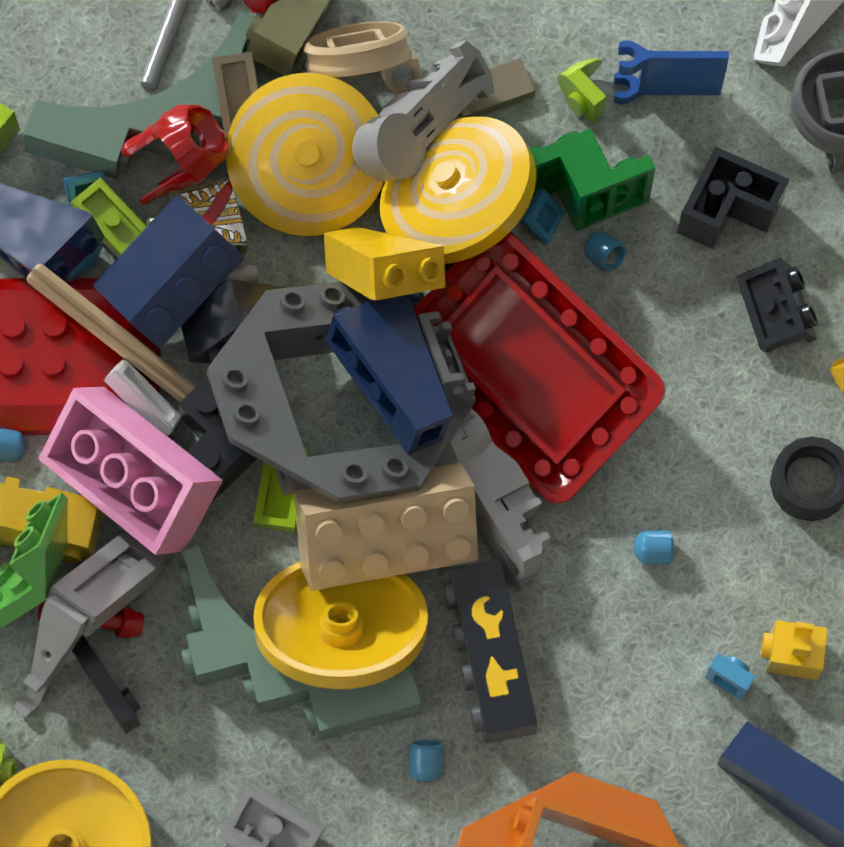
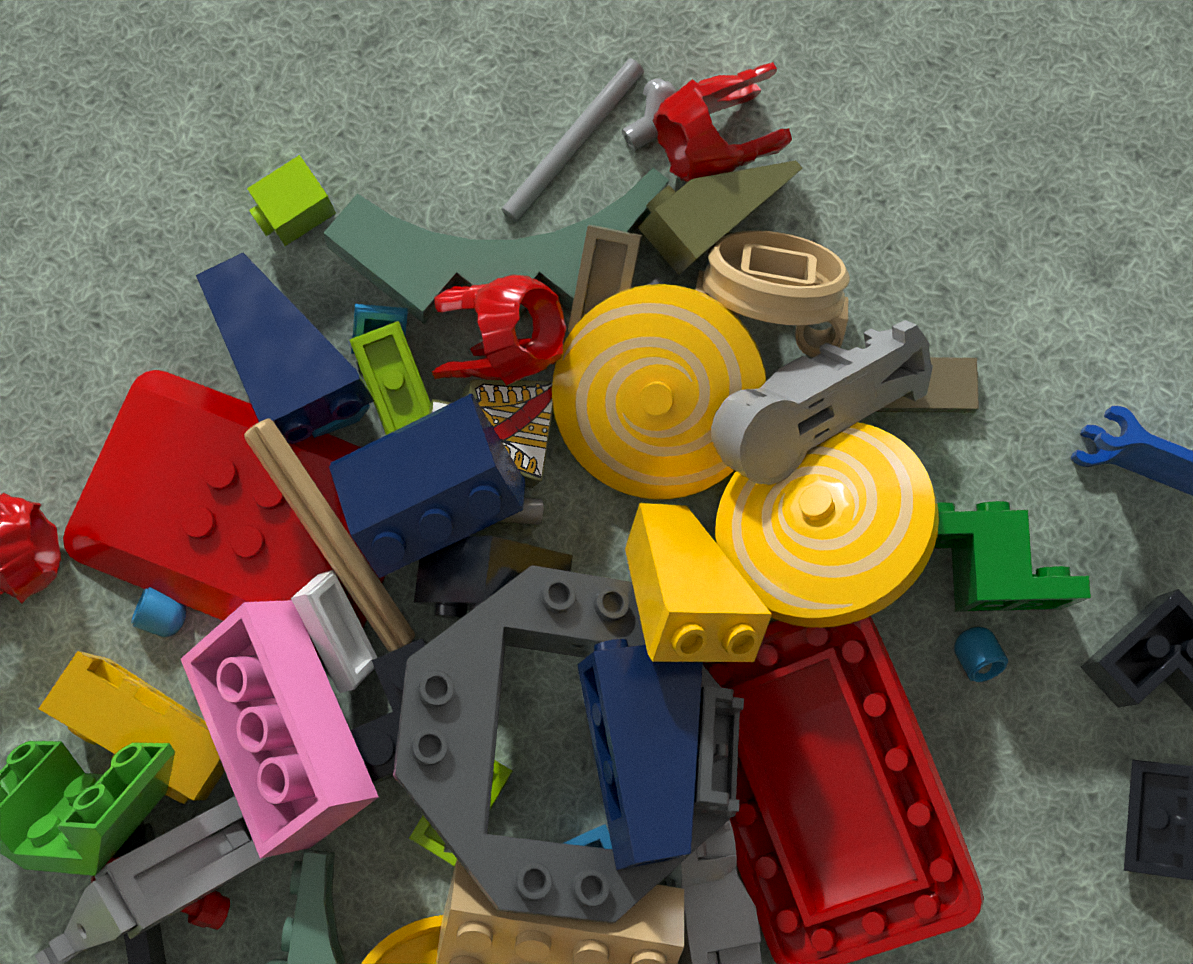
camera: 25 degrees right, 10 degrees up
dark azure slope [522,188,565,245] -> none
lime plate [557,58,606,123] -> none

